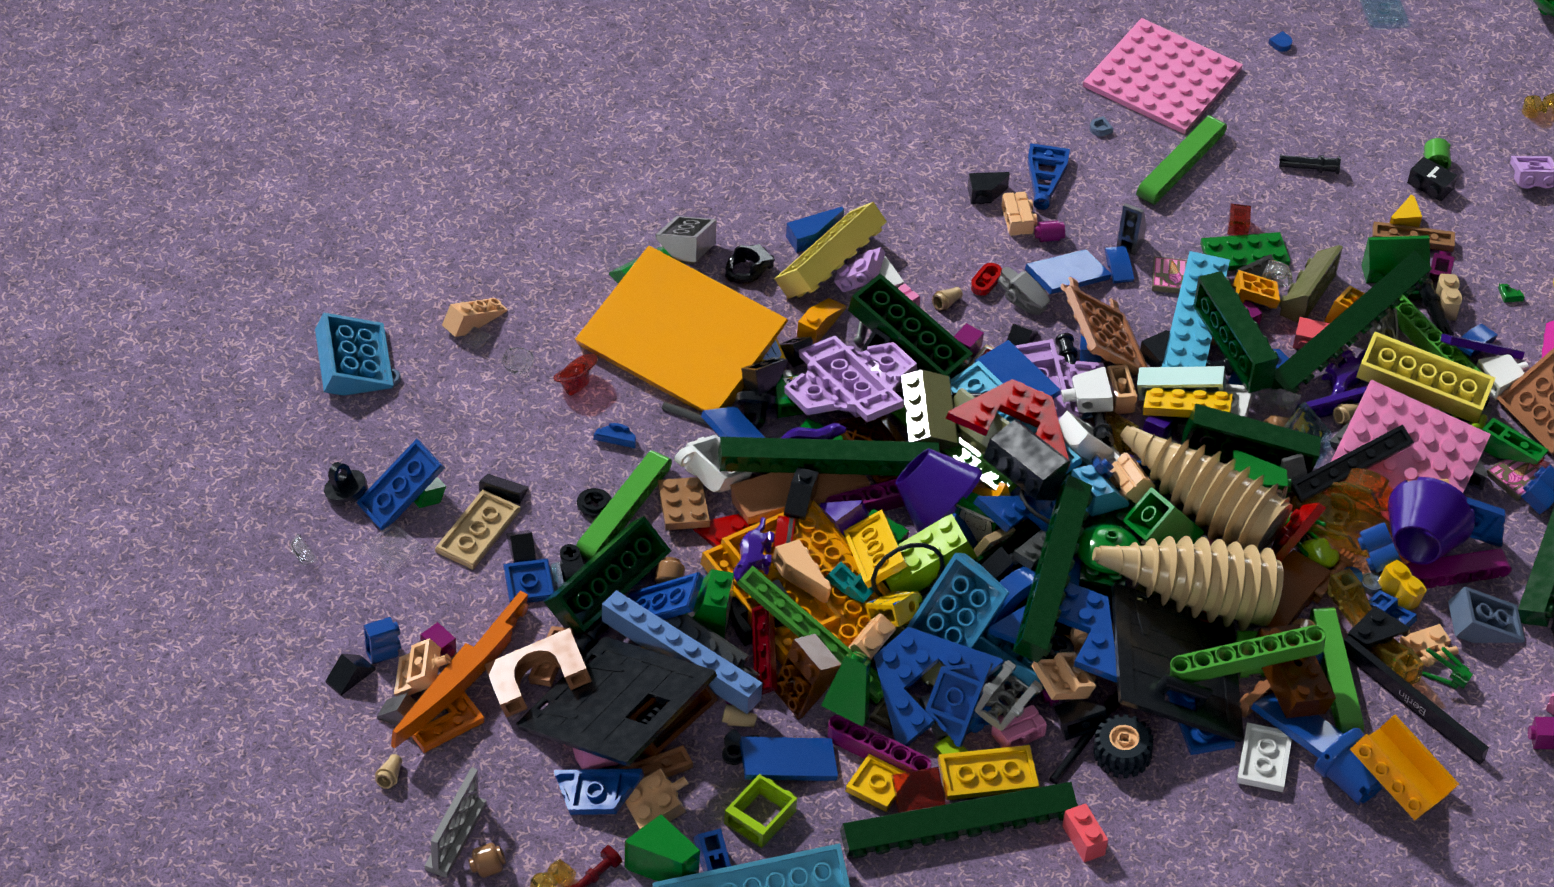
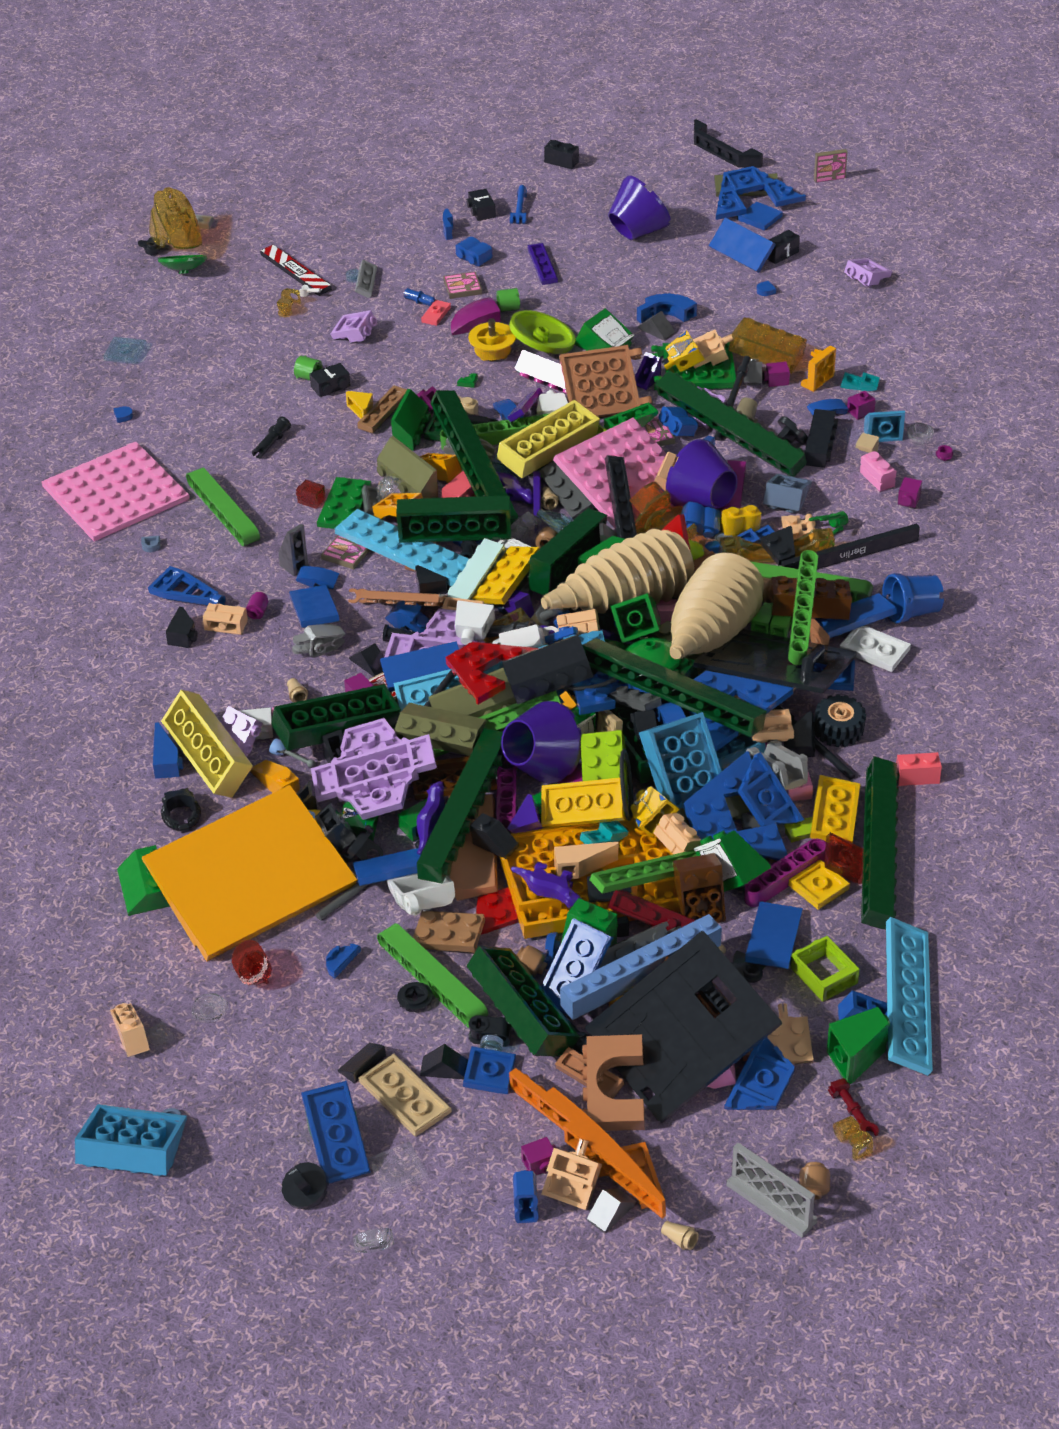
camera: 65 degrees left, 5 degrees down
black slope [326,654,376,696] -> none
light grey slope [656,216,717,265] -> none
red sticker [773,515,795,547] -> none
red plate [971,263,1002,296] -> none
light orange panel [1350,714,1459,820] -> none

